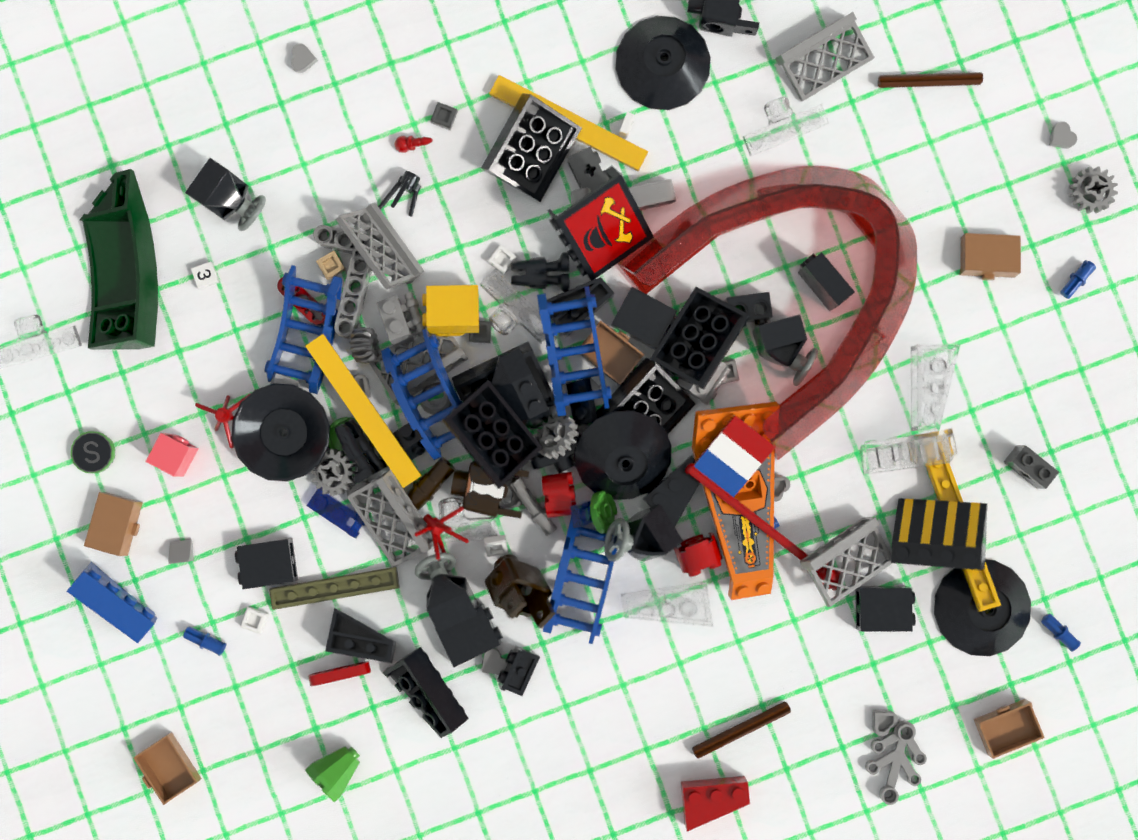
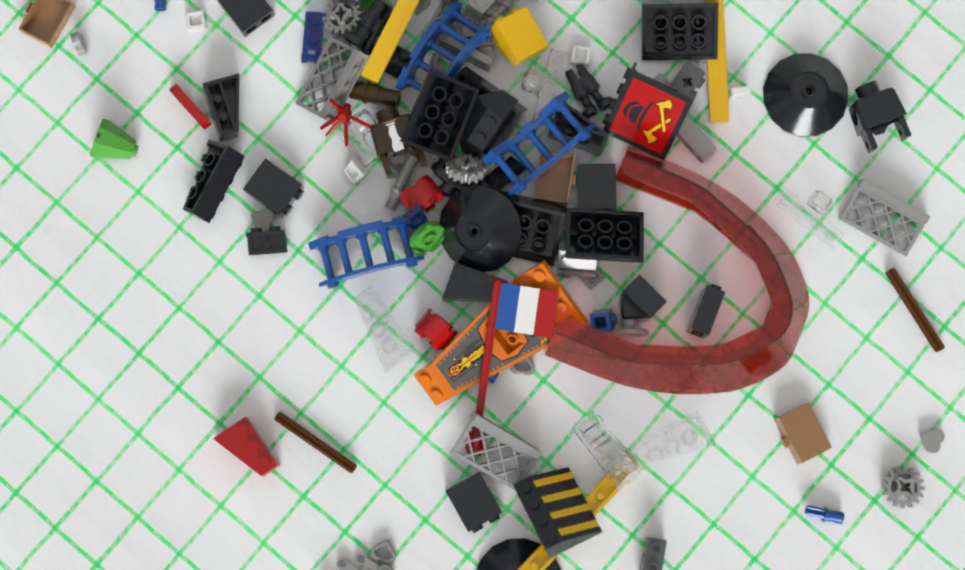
camera: 55 degrees right, 5 degrees down
olive tile [269,567,400,610] -> none
black piece [415,553,478,632] -> none
dark grey tile [469,321,492,343] -> none
dark brown piece [485,554,556,628] -> none
black piece [604,505,683,562] -> none
black brick [724,292,773,327] -> none
none -> light grey tile [70,32,87,56]
none -> blue brick [590,308,618,333]

